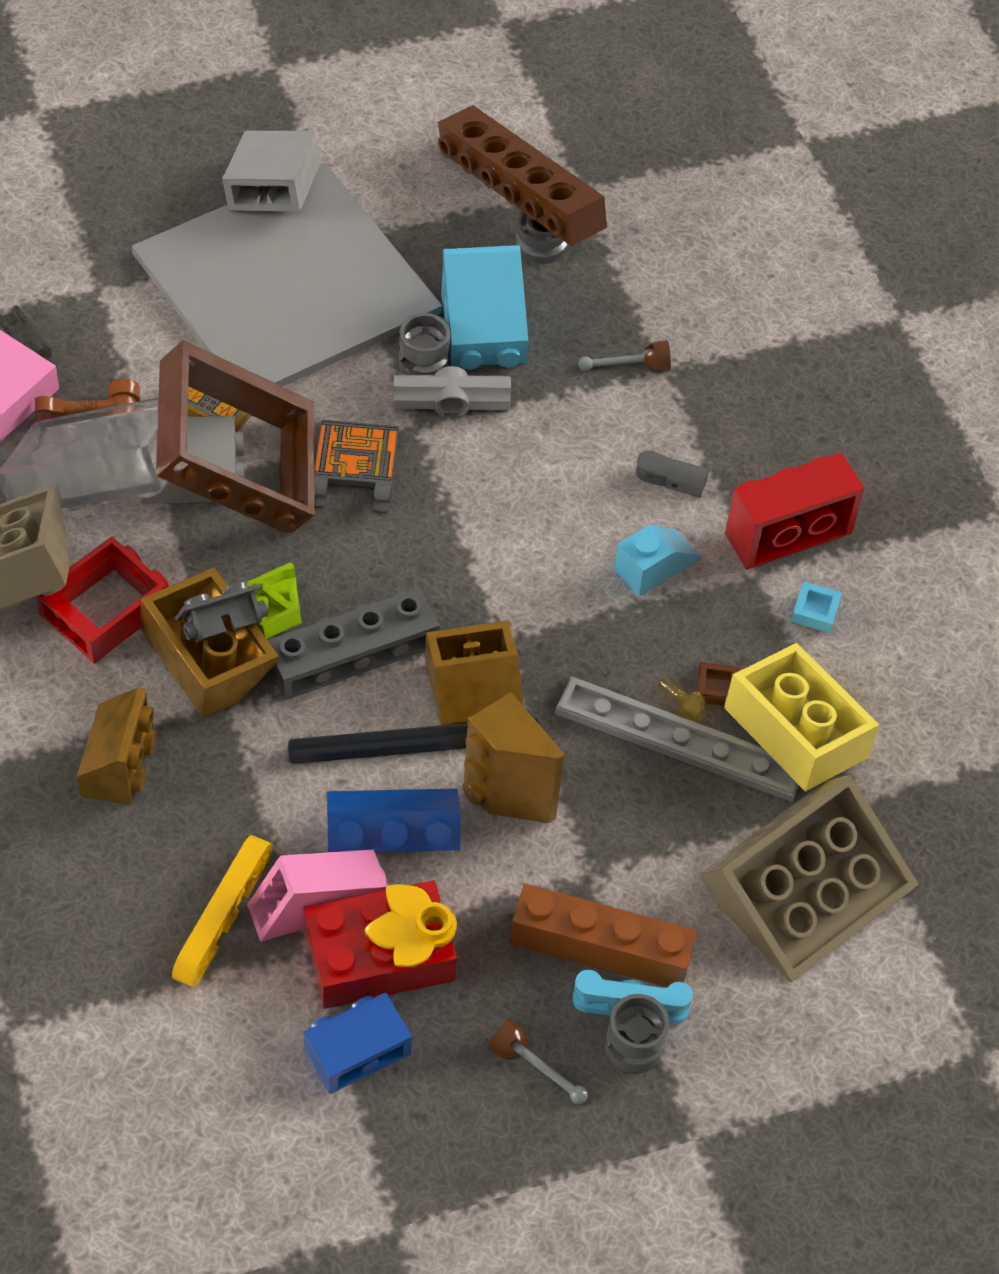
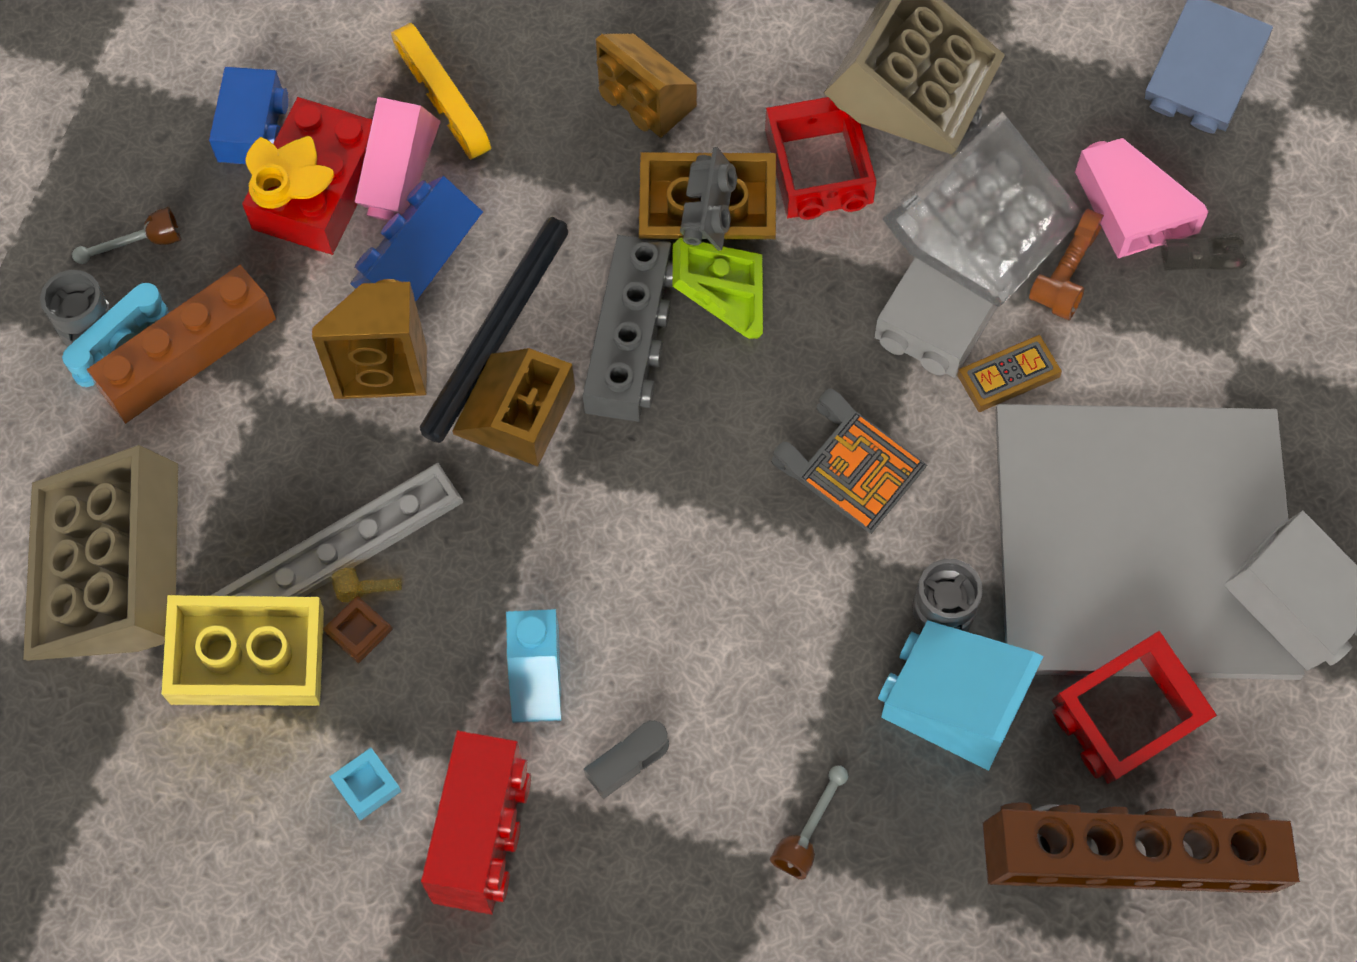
camera: 130 degrees right, 10 degrees up
reddish brown window [156,340,315,532] -> none
light grey piece [393,366,511,416] -> none
none -> red window [1052,630,1217,784]

